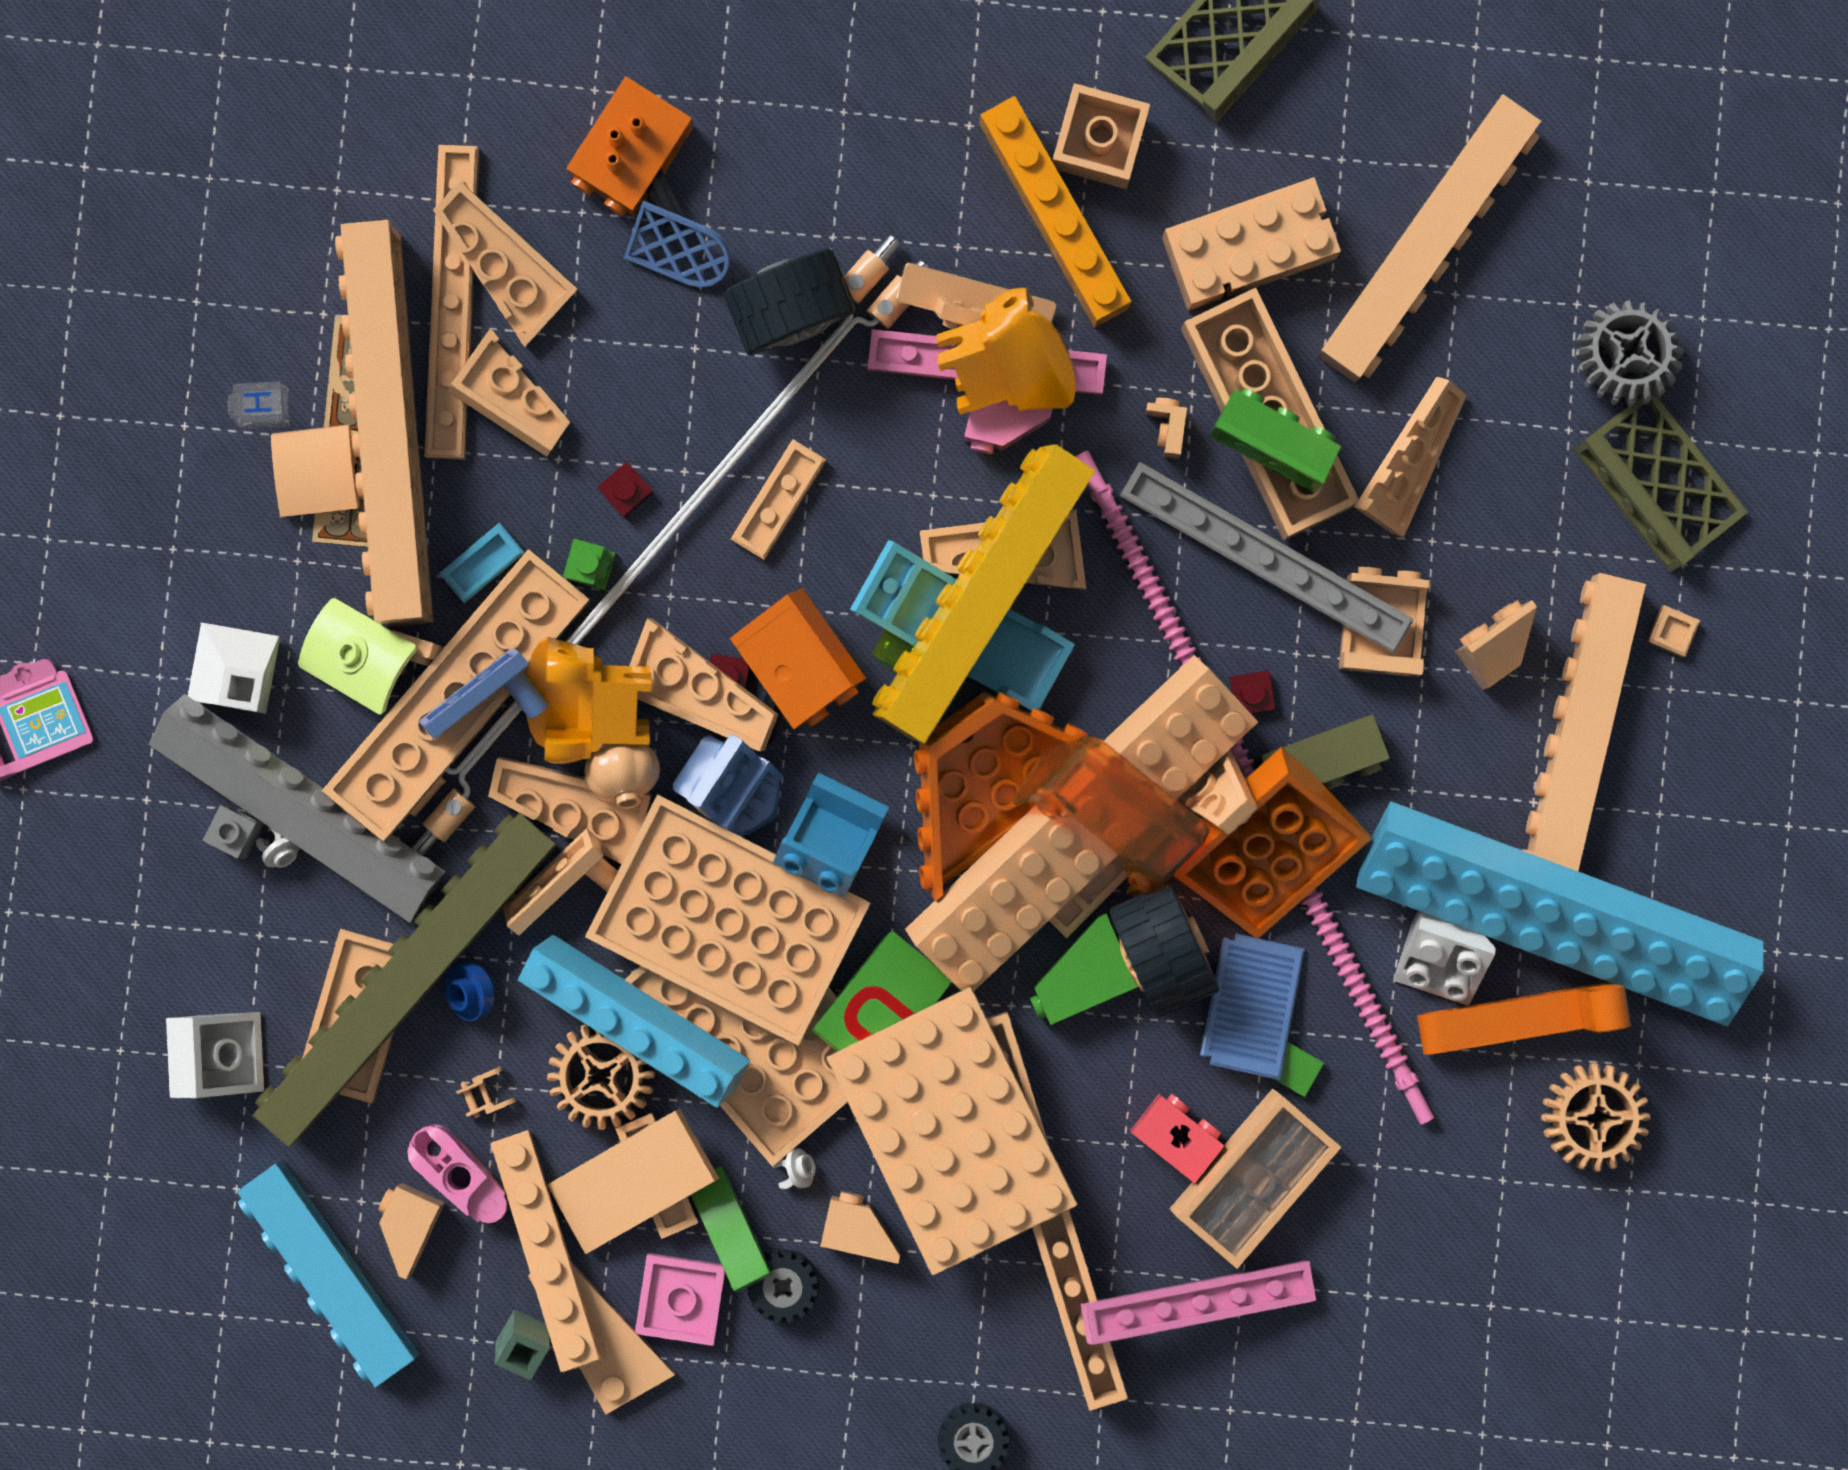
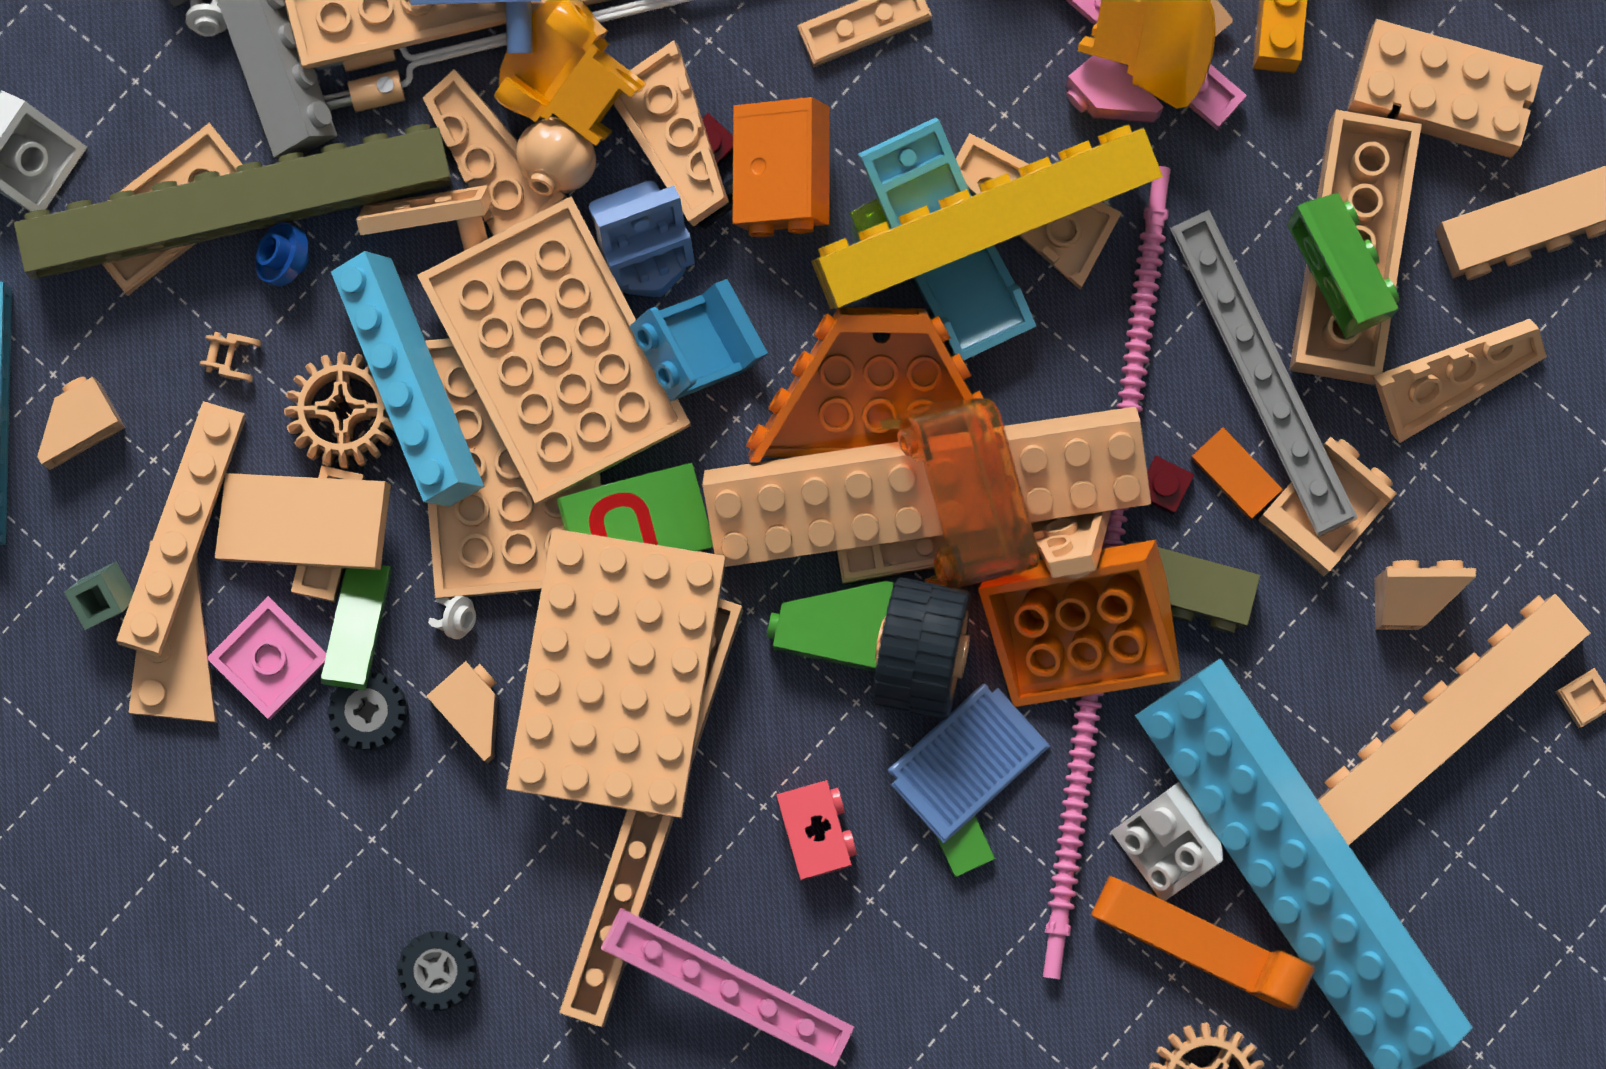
camera: 35 degrees right, 5 degrees down
bright pink piece [407,1124,509,1223] -> none
light nougat bracket [1145,398,1187,459] -> none
clear brick [1169,1088,1341,1269] -> none
none -> orange tile [1191,427,1283,520]

